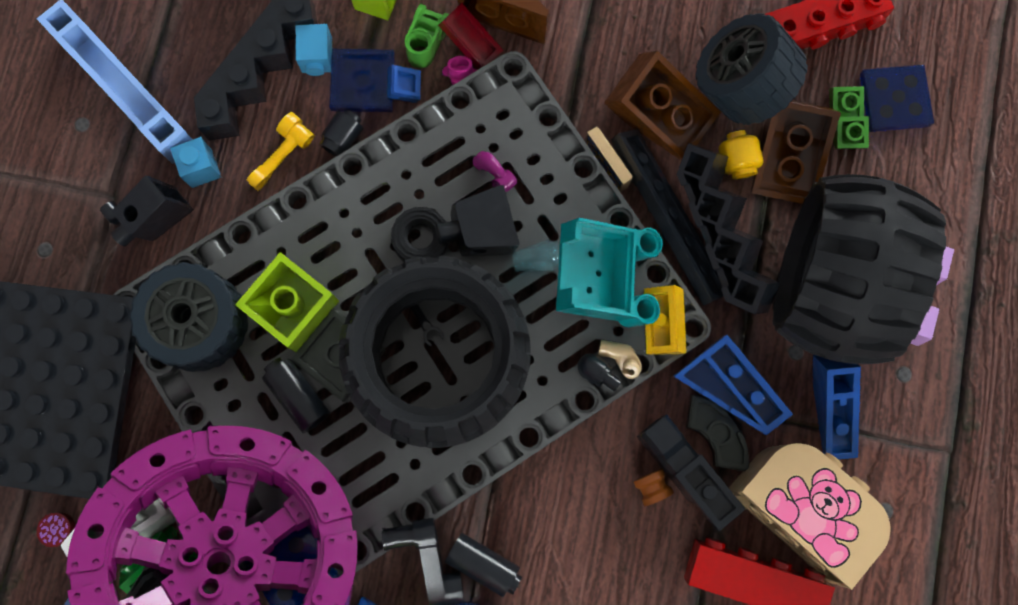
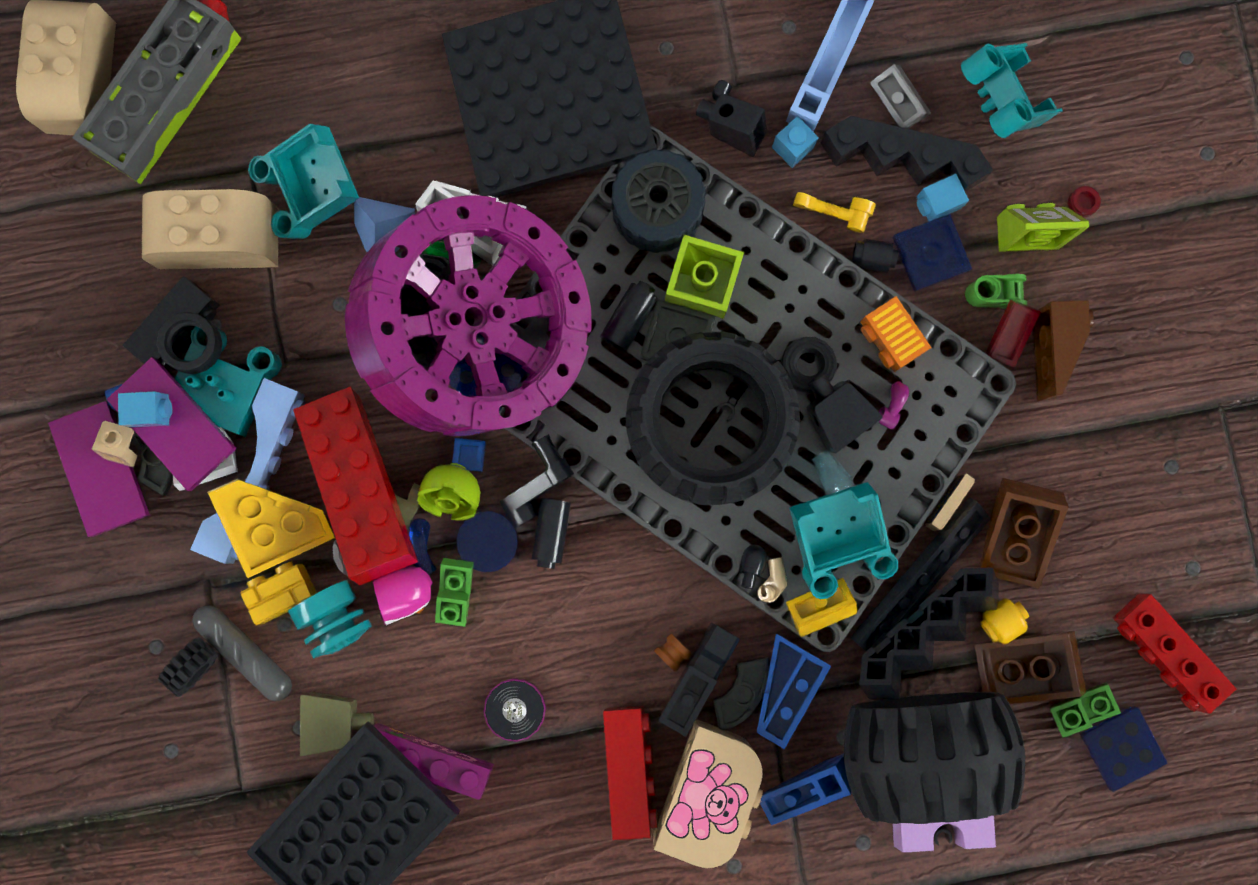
camera: 70 degrees right, 5 degrees up
dark red tile [37,512,75,547] -> none
blue tile [387,65,421,103] -> none
dark pink plate [442,56,478,85] -> none
black wheel [695,13,808,125] -> none
none -> orange brick [860,296,932,372]
none -> light grey slope [870,64,931,129]

